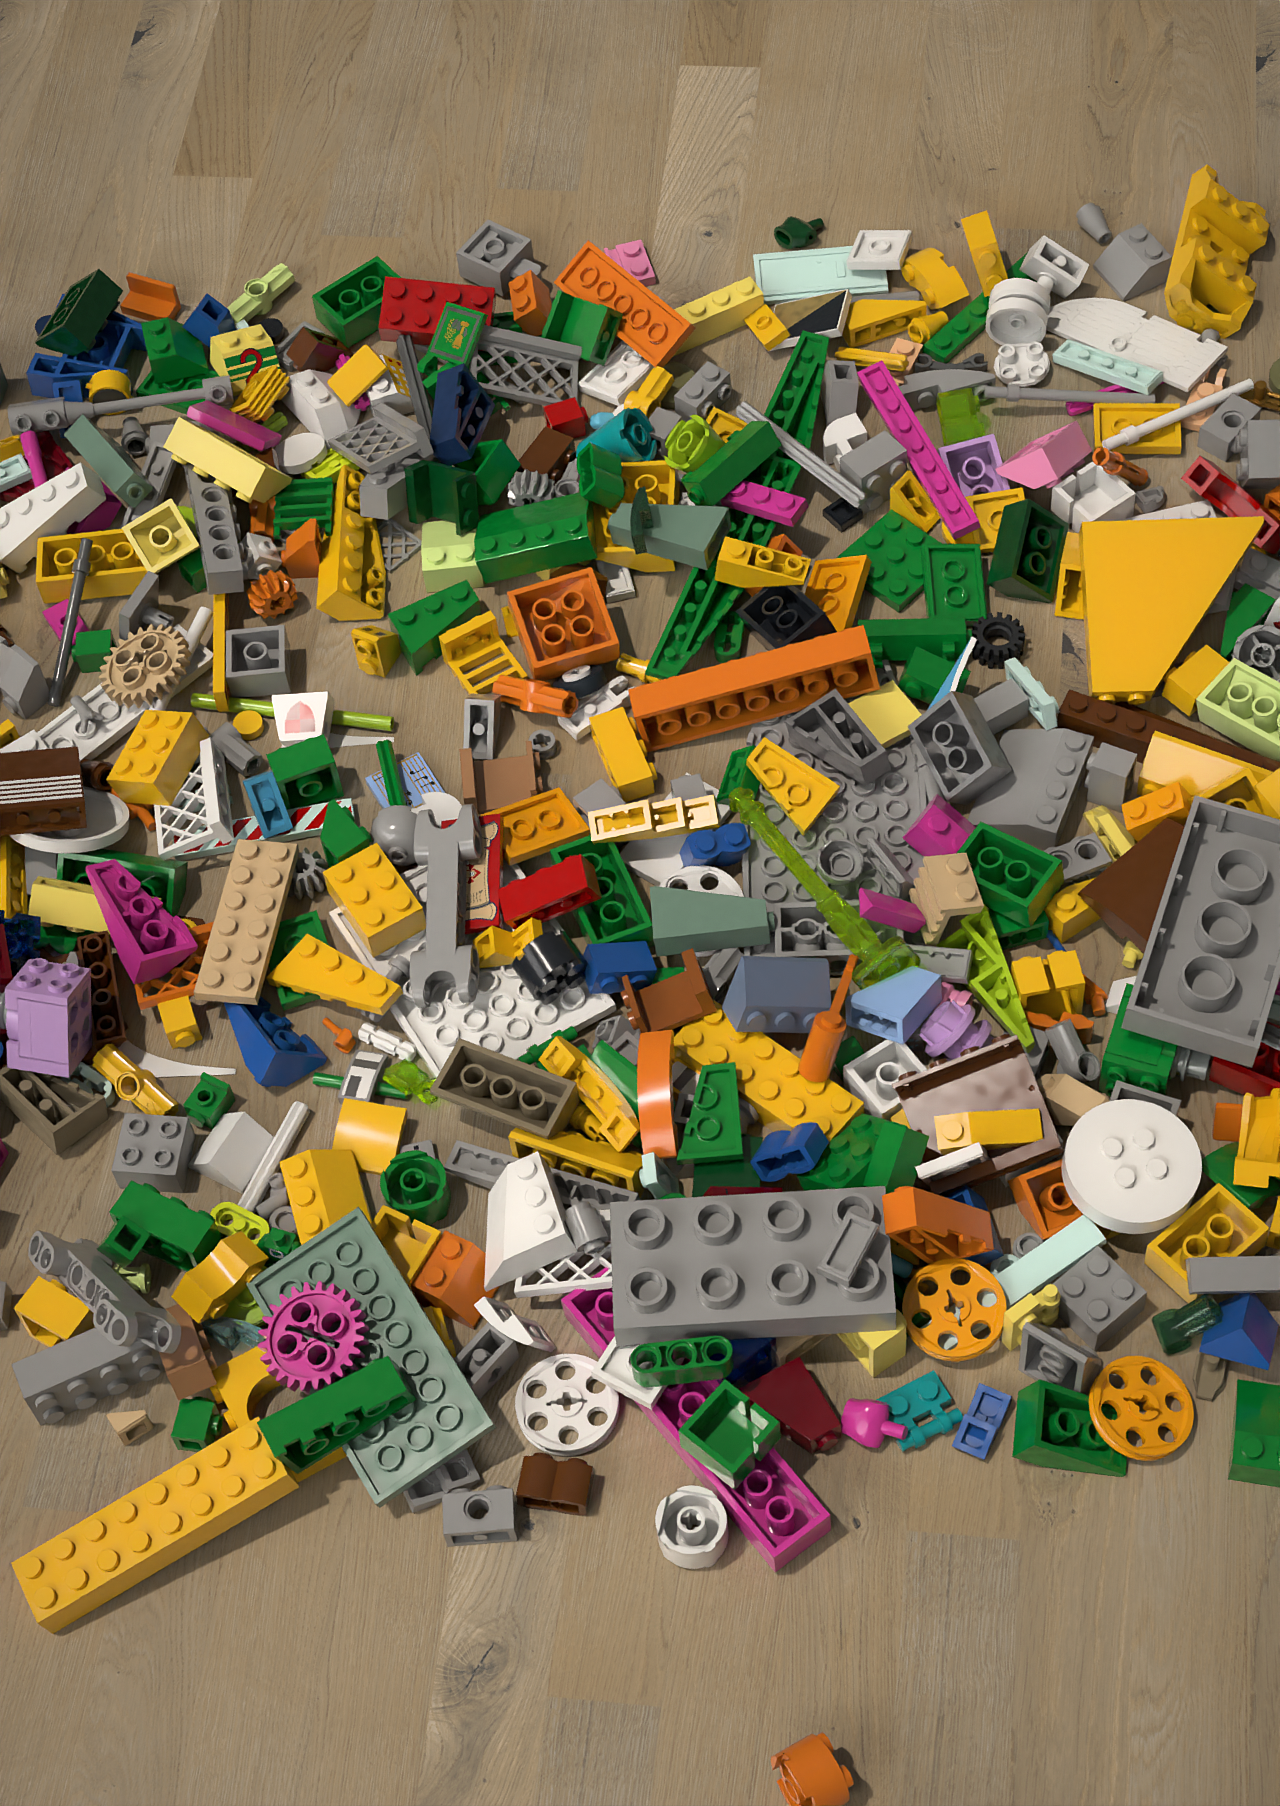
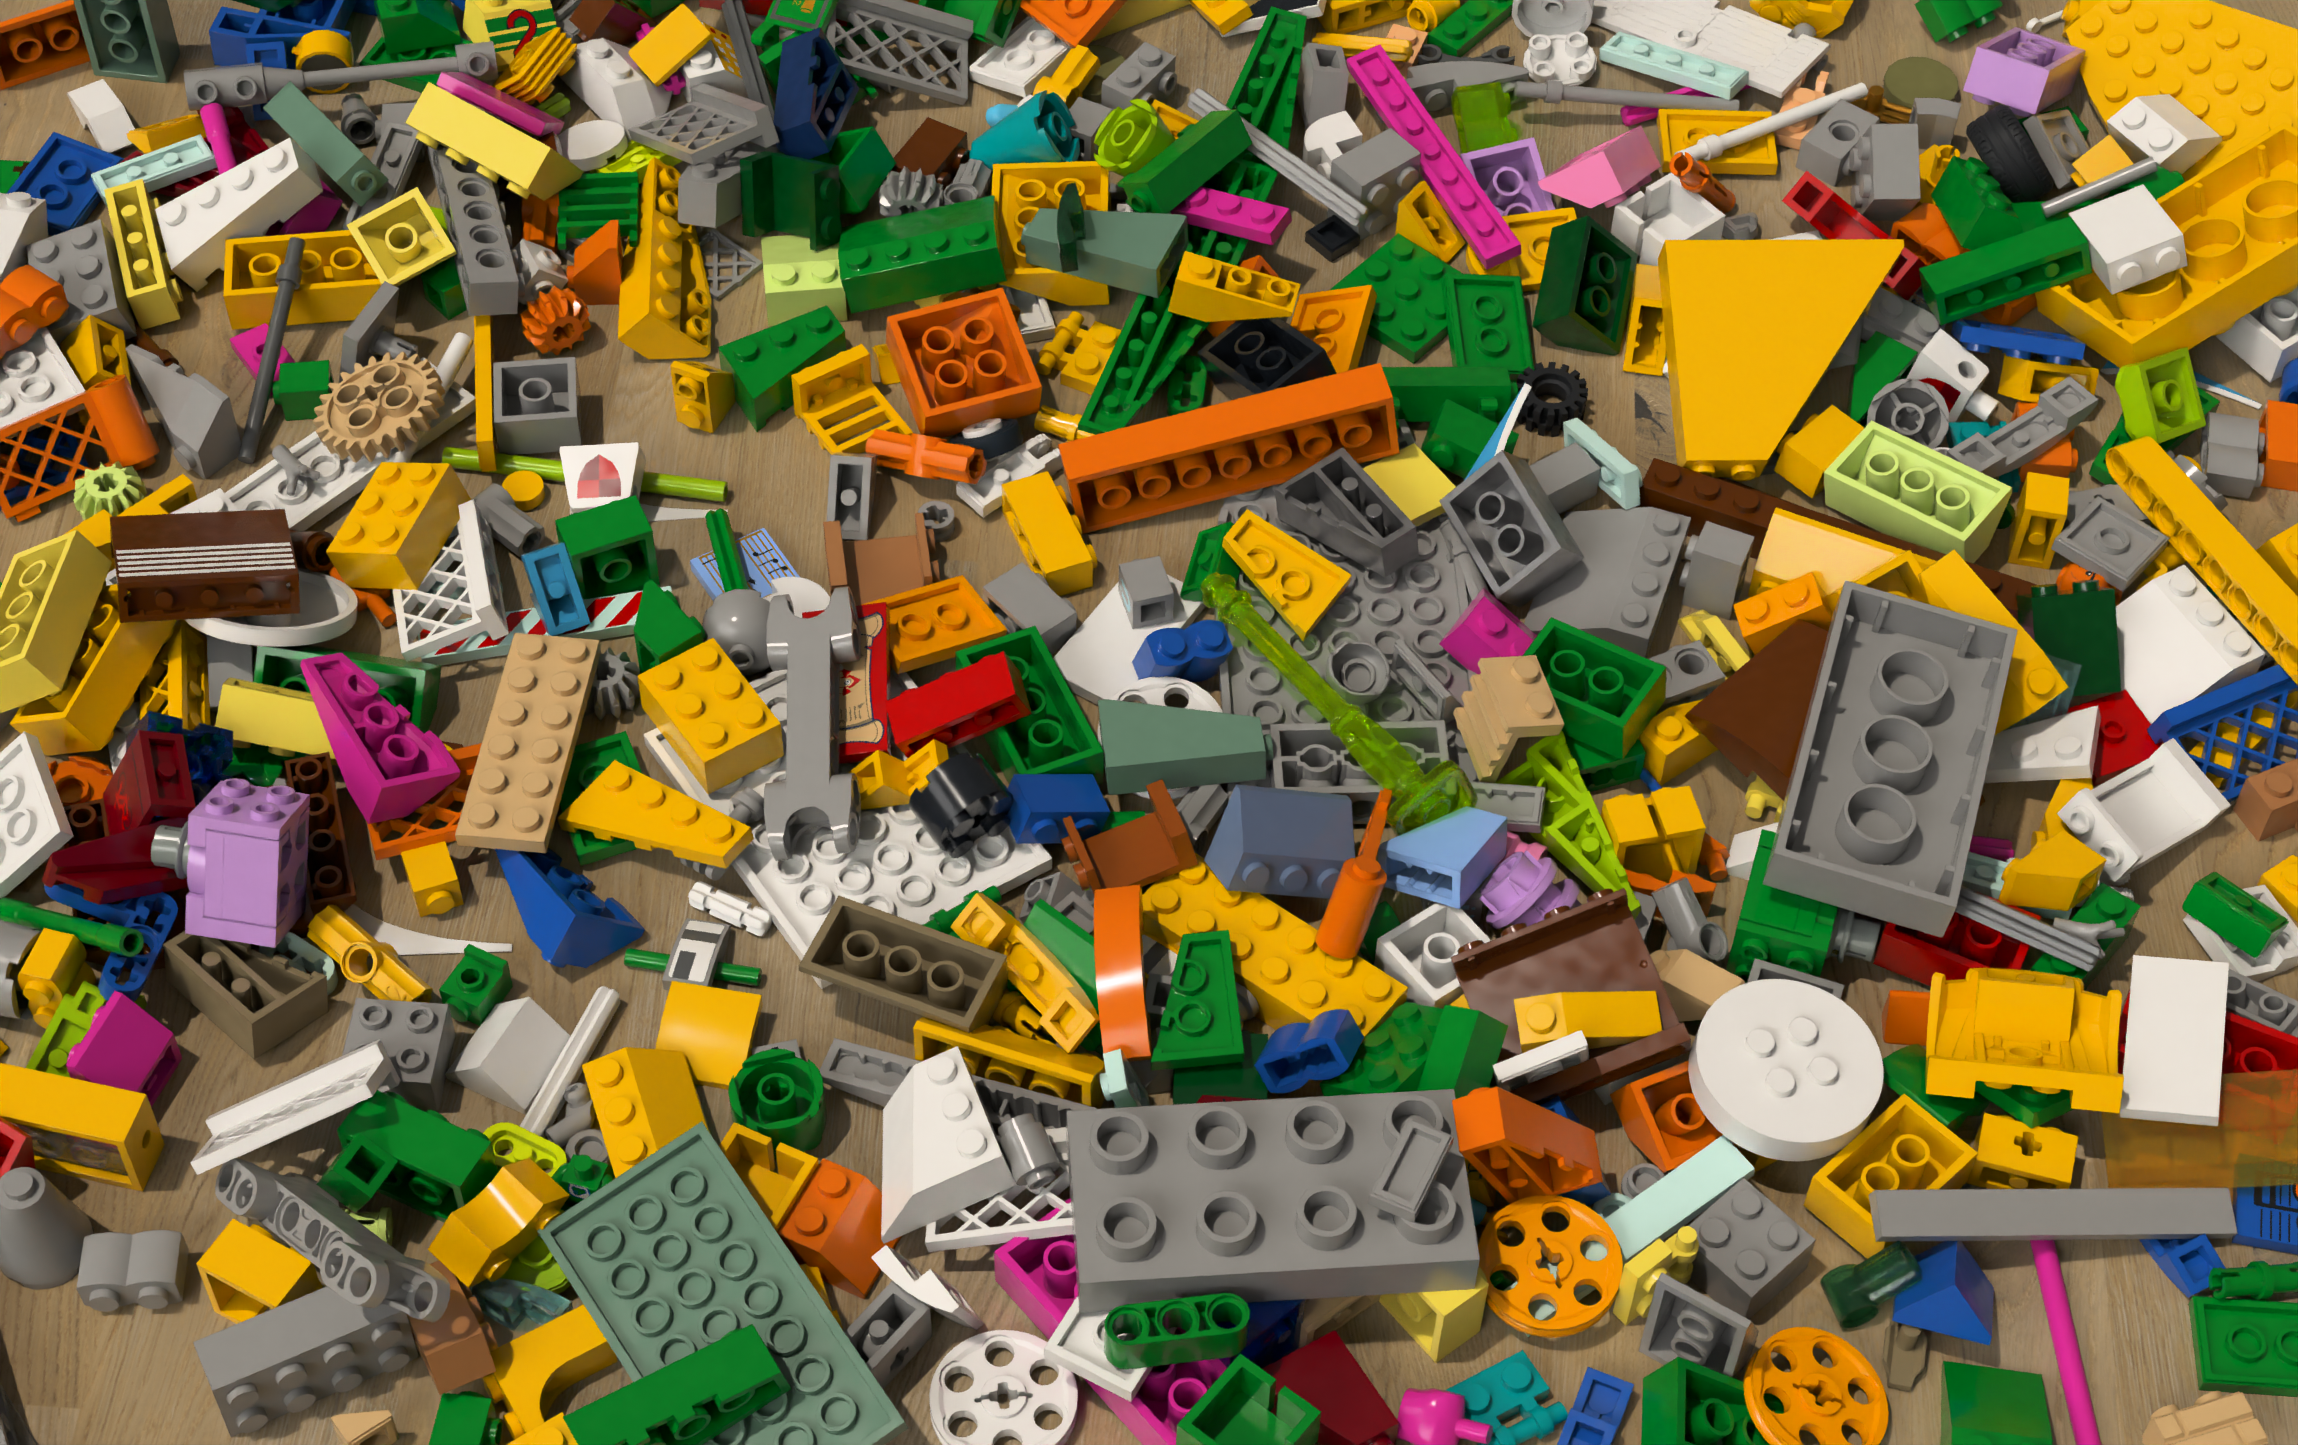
camera: 10 degrees left, 5 degrees down
dark pink gear [257,1281,369,1394] -> none
orange hand [322,1017,356,1054] -> none
clear neon green plate [382,1059,438,1105] -> none
red brick [543,397,589,439] -> none
green brick [577,442,625,509] -> none
yellow slope [588,794,720,843] -> none
dark pink slope [859,888,926,933] -> none
none -> white fence [190,1039,401,1175]
none -> yellow plate [1035,311,1122,395]

